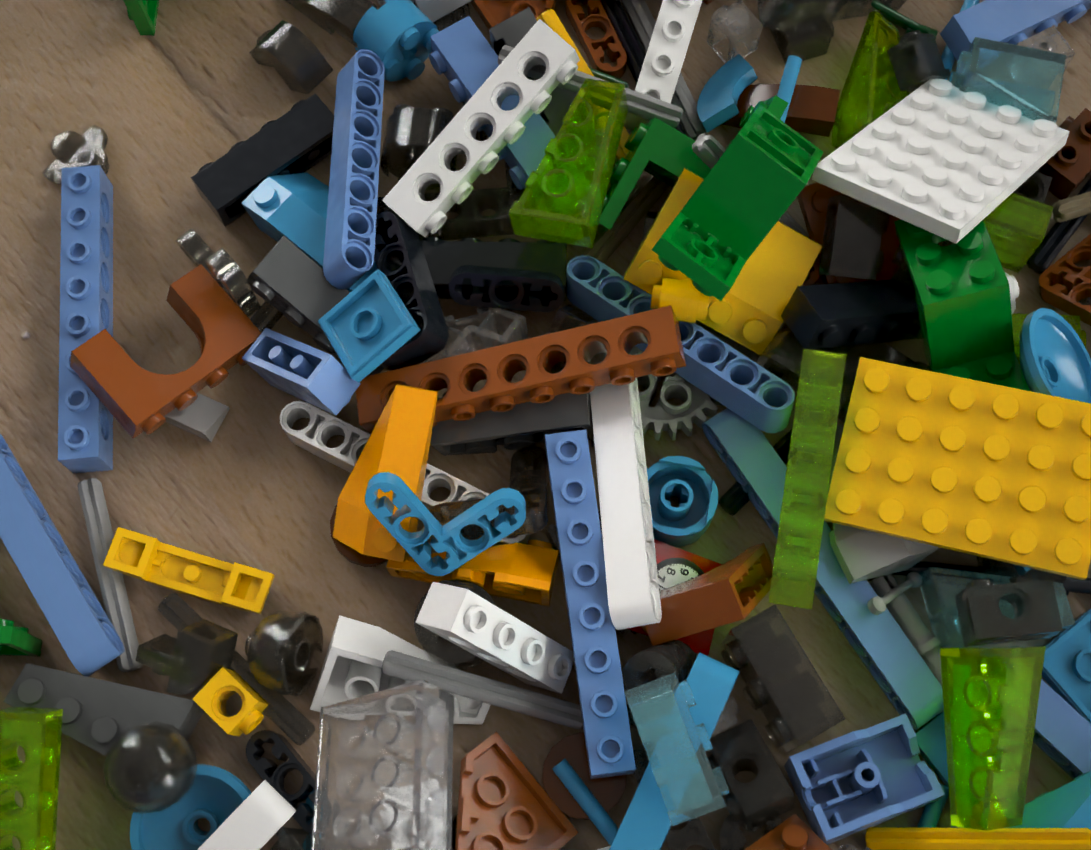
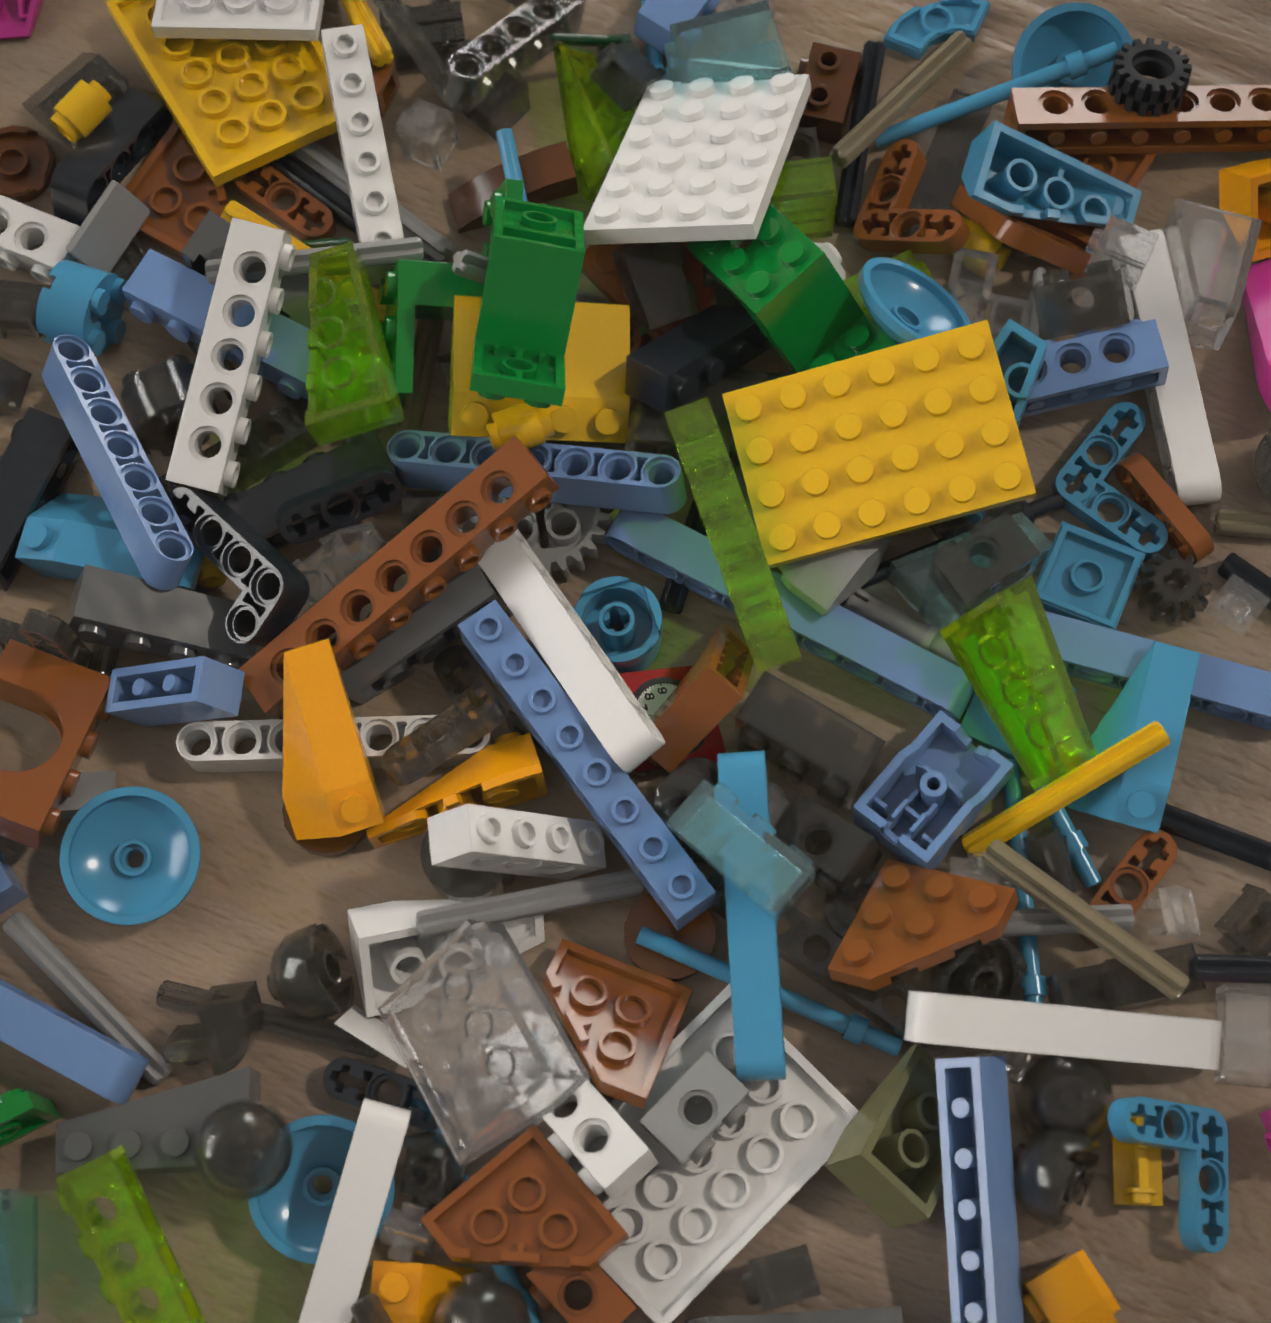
camera: 25 degrees left, 0 degrees up
yellow slope [103,527,275,615] -> none
yellow brick [192,667,269,737] -> none
dark azure plate [318,269,420,383] -> none
dark azure beam [365,472,526,576] -> none
dark azure tile [697,54,758,132] -> none
light grey hinge [867,572,922,615] -> none
none -> dark azure dish [59,786,201,926]
none -> white sticker [334,1005,425,1068]

